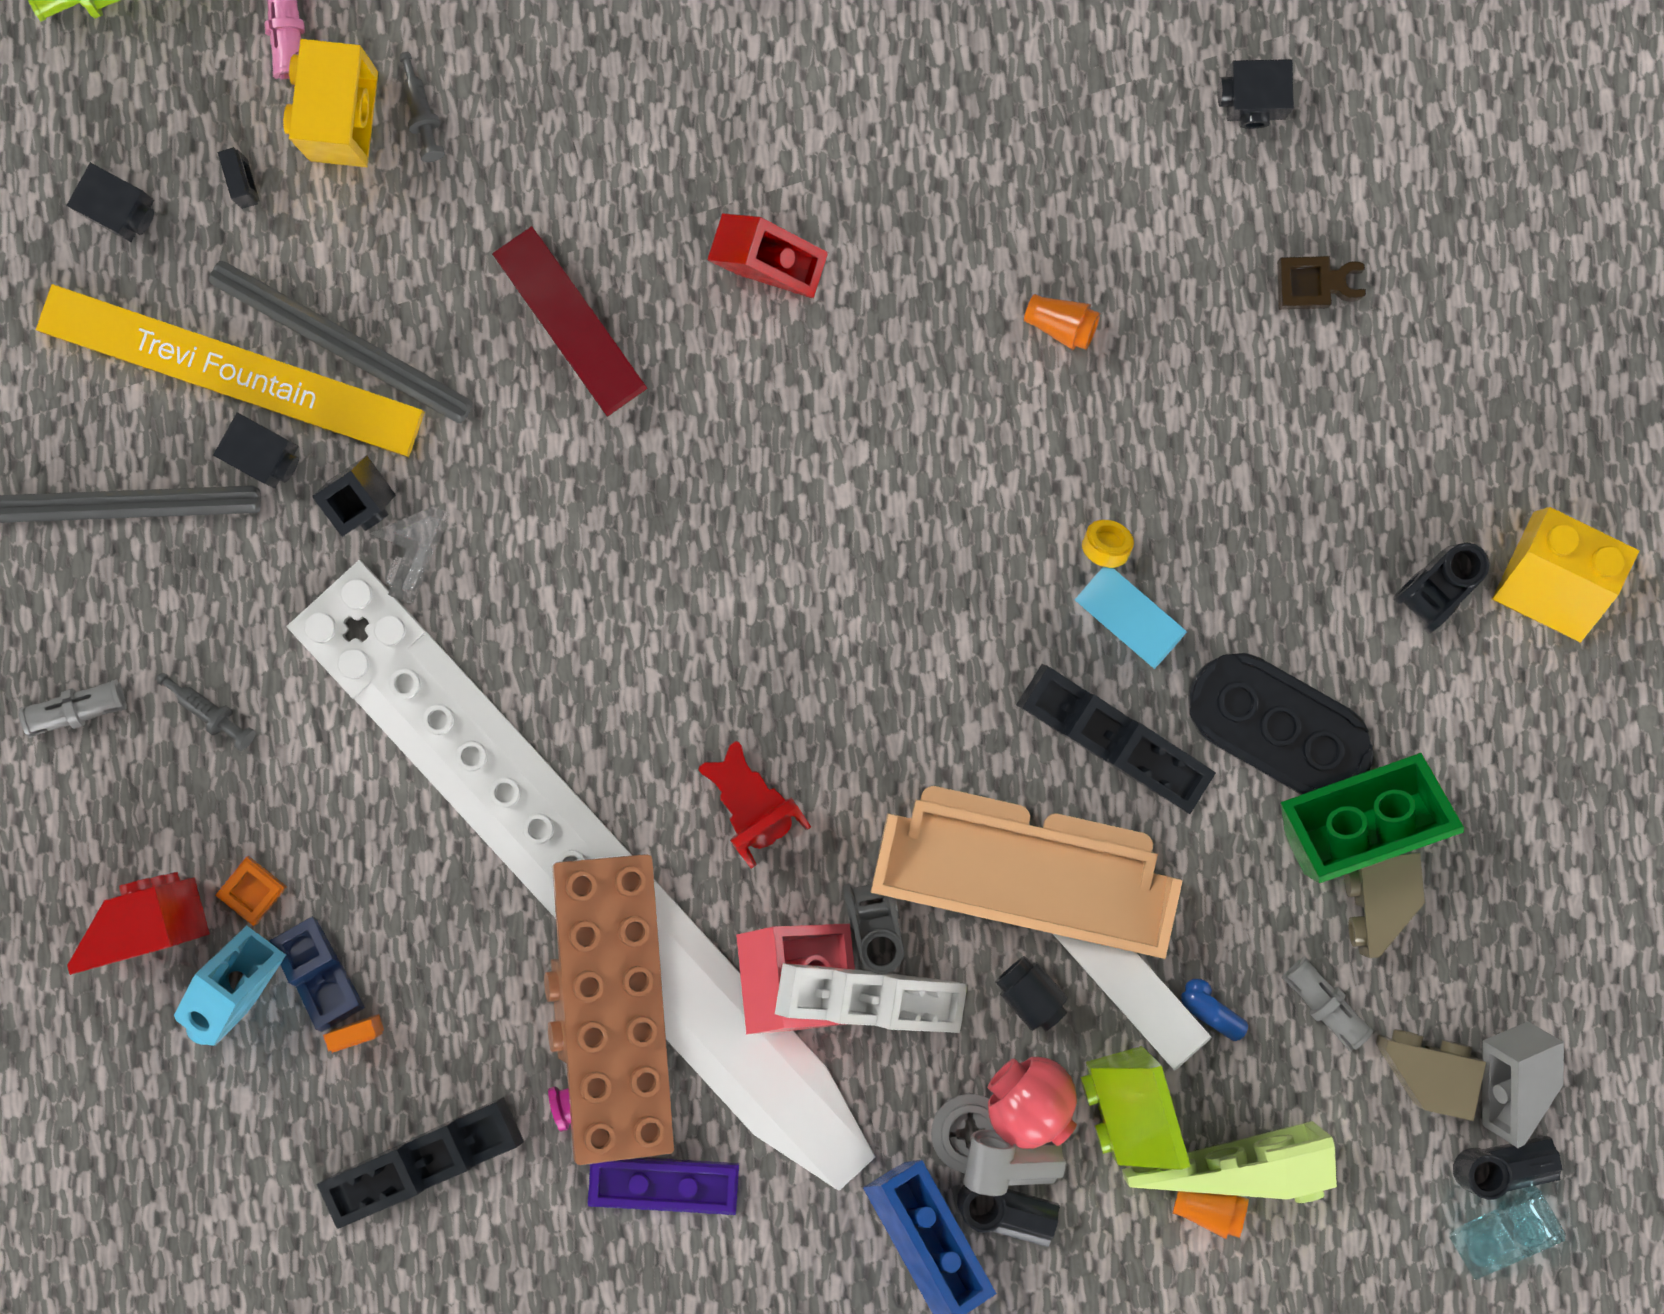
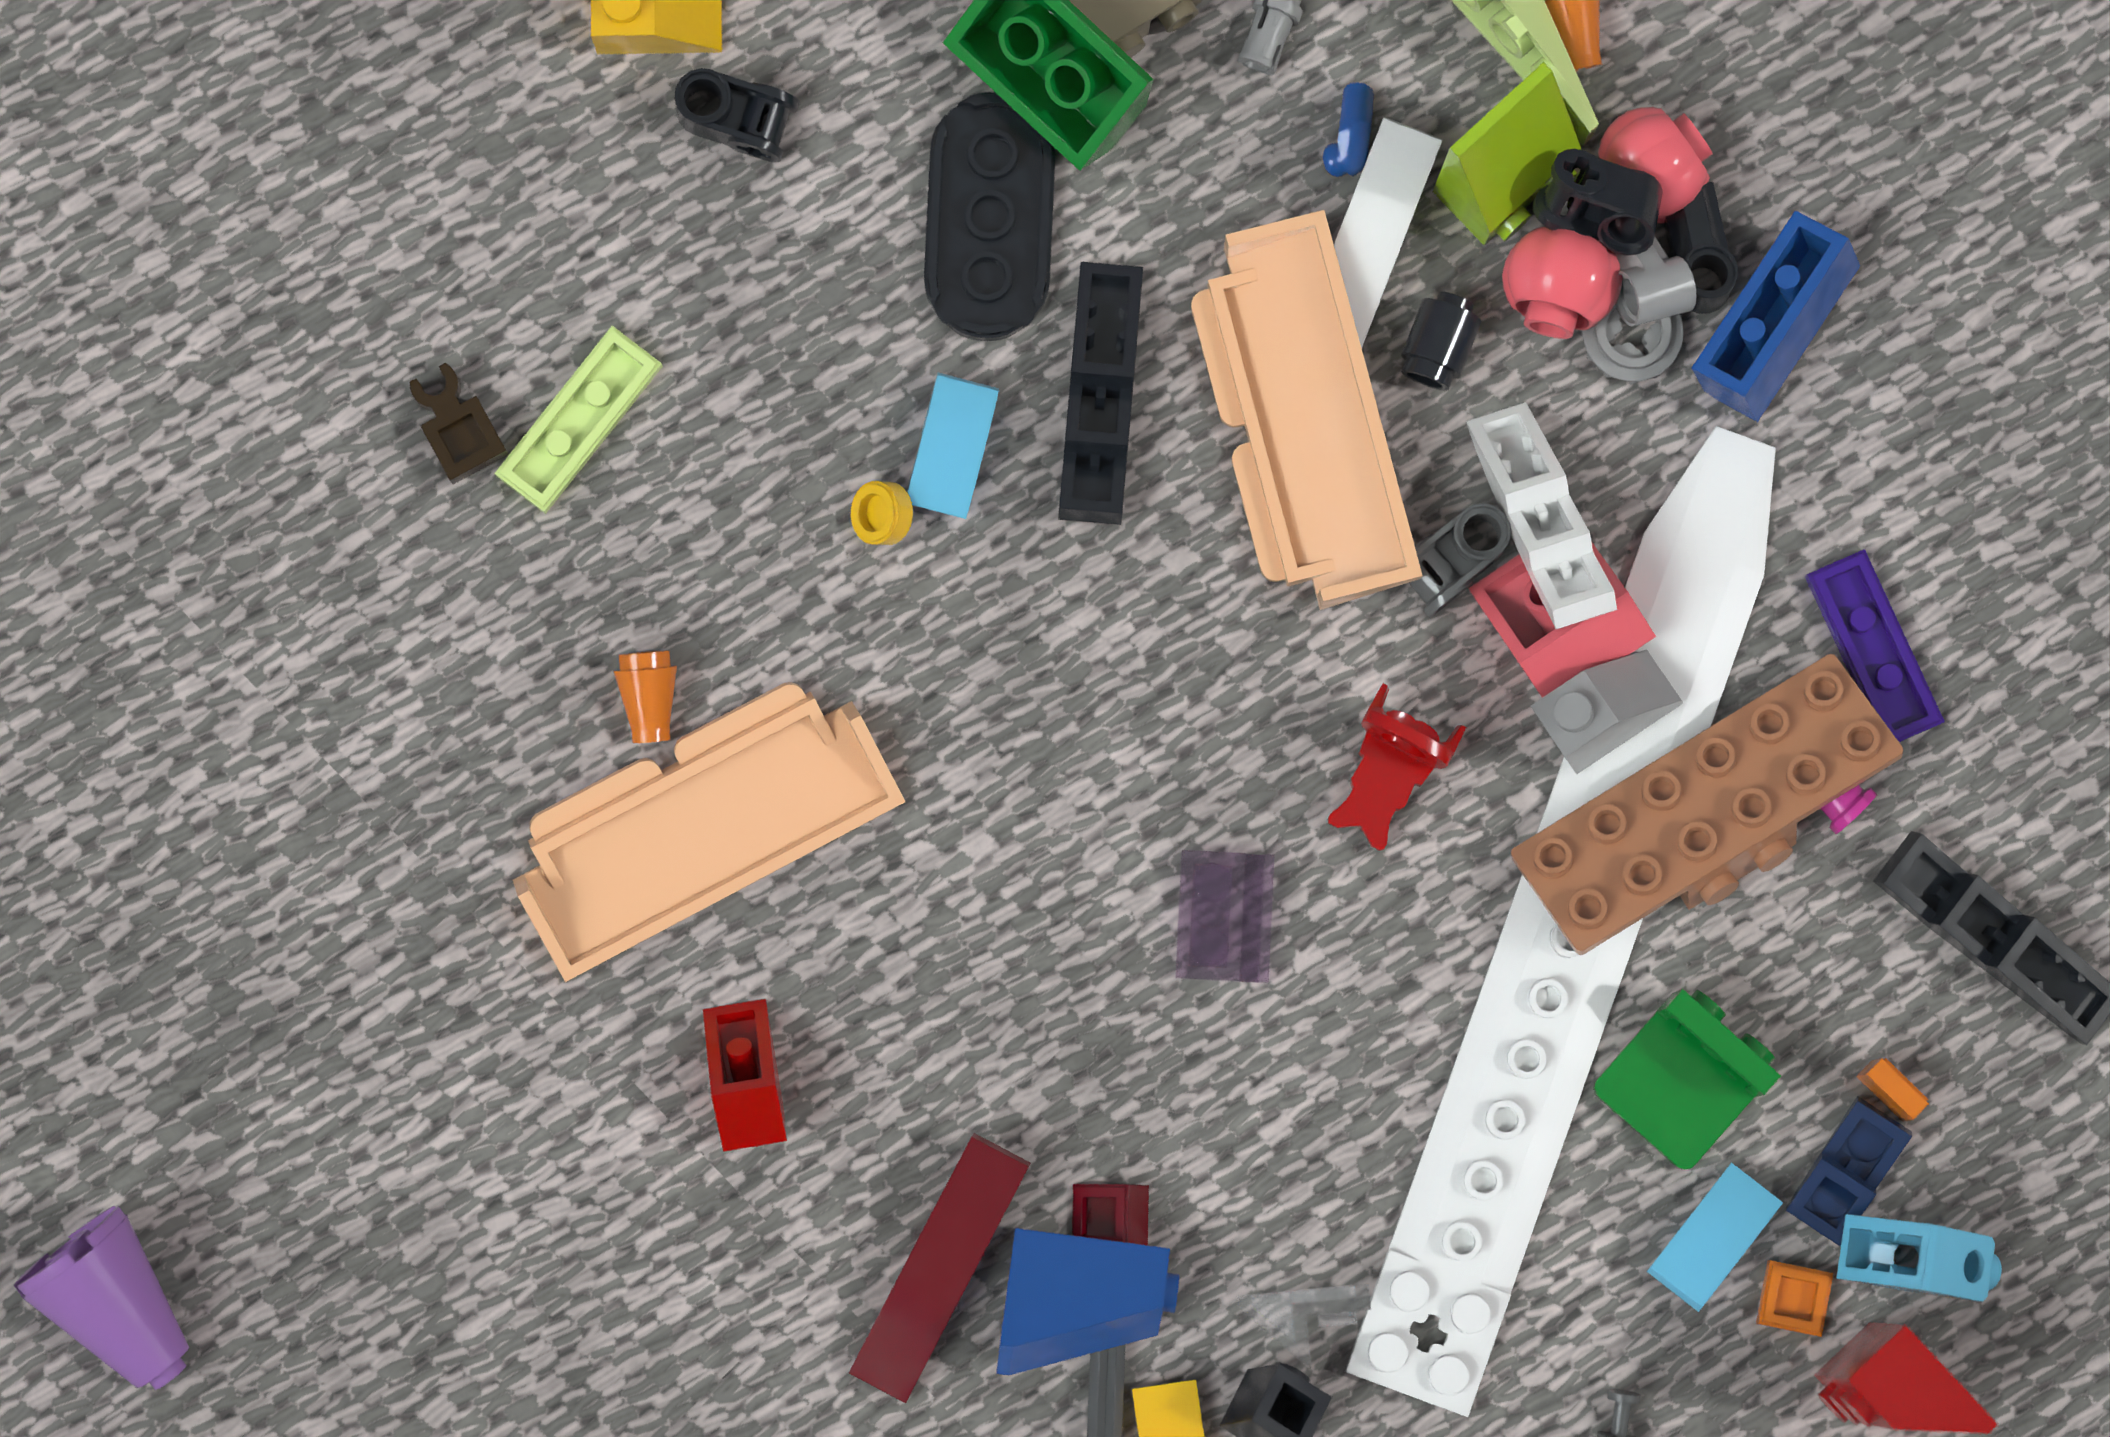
camera: 120 degrees left, 5 degrees down
black brick [1217,59,1294,129] -> none
none -> yellowish green tile [494,326,663,514]
none -> light nougat slope [513,682,906,982]
none -> blue slope [996,1228,1180,1375]
none -> dark red slope [1072,1184,1149,1246]
none -> clear purple plate [1175,850,1274,984]
none -> light grey slope [1530,649,1683,774]
none -> black piece [1533,149,1663,255]
none -> green bracket [1593,989,1781,1170]
none -> coral plant [1598,107,1713,224]
none -> medium azure slope [1647,1162,1783,1312]

